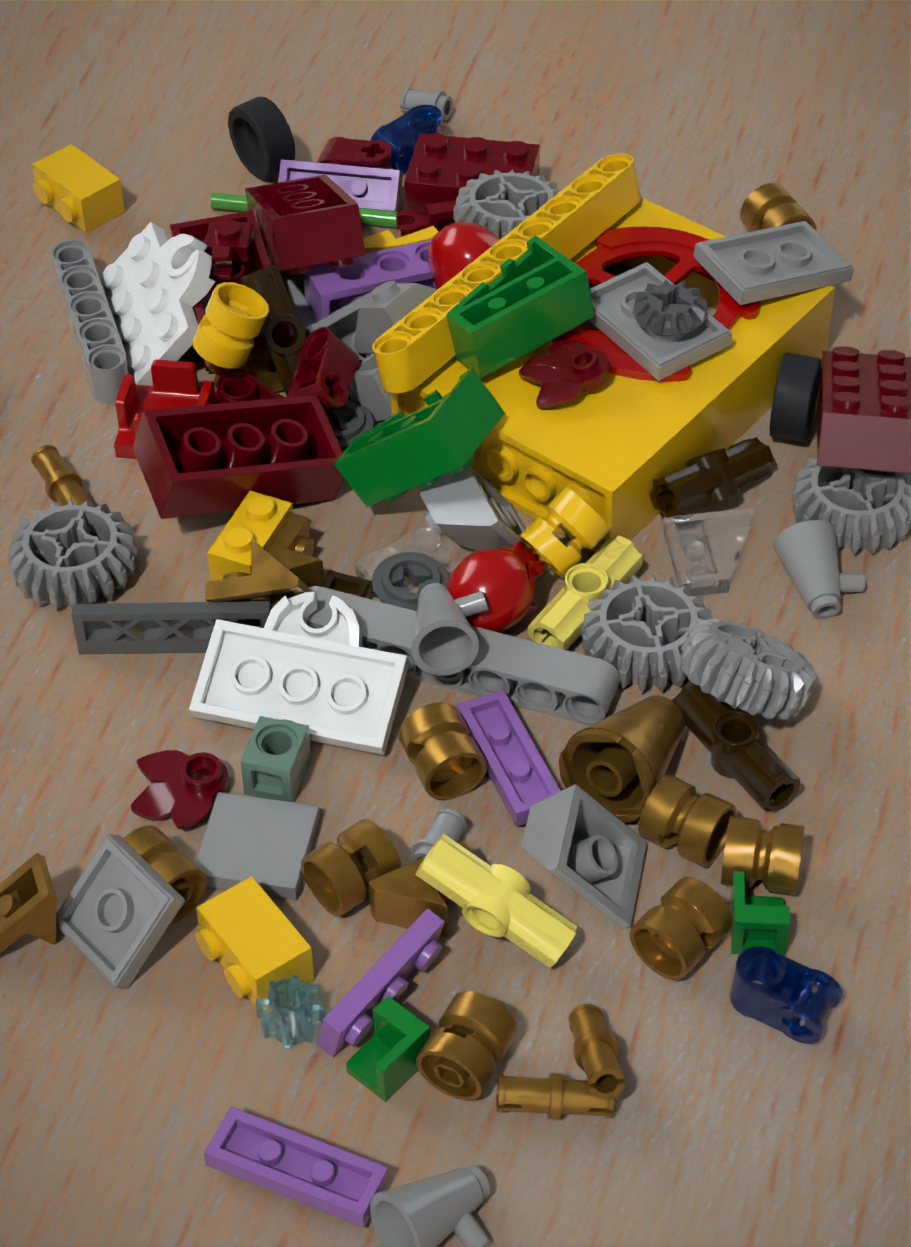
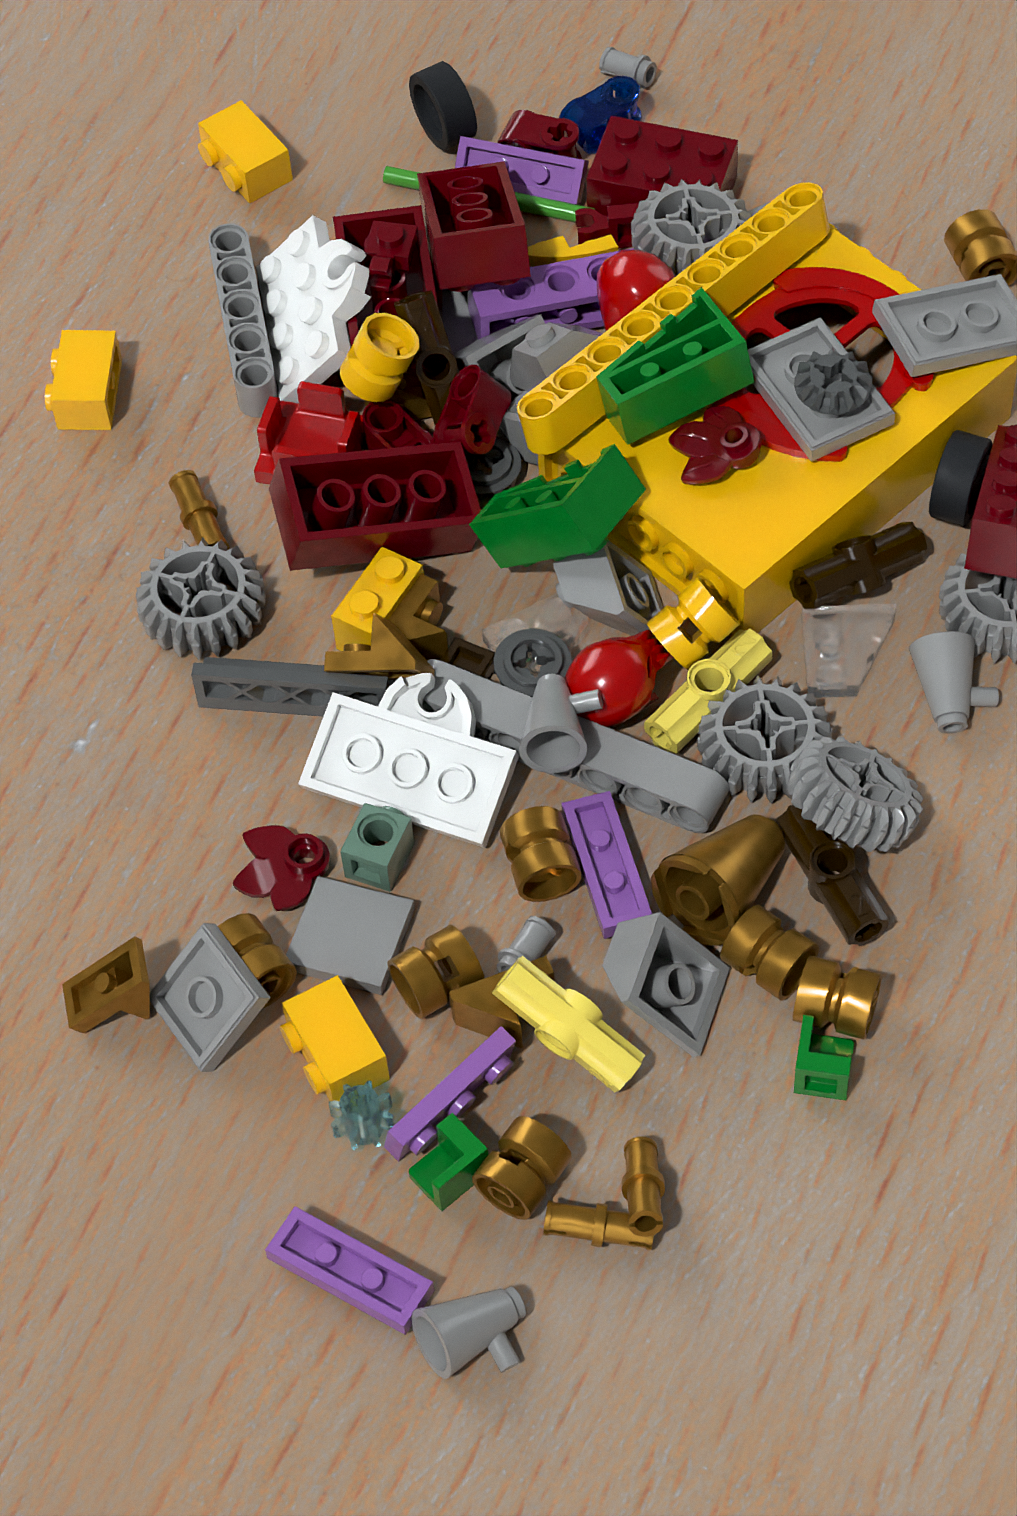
camera: 10 degrees right, 10 degrees up
pearl gold wheel [629,876,733,981] -> none
clear blue piece [730,946,843,1044] -> none

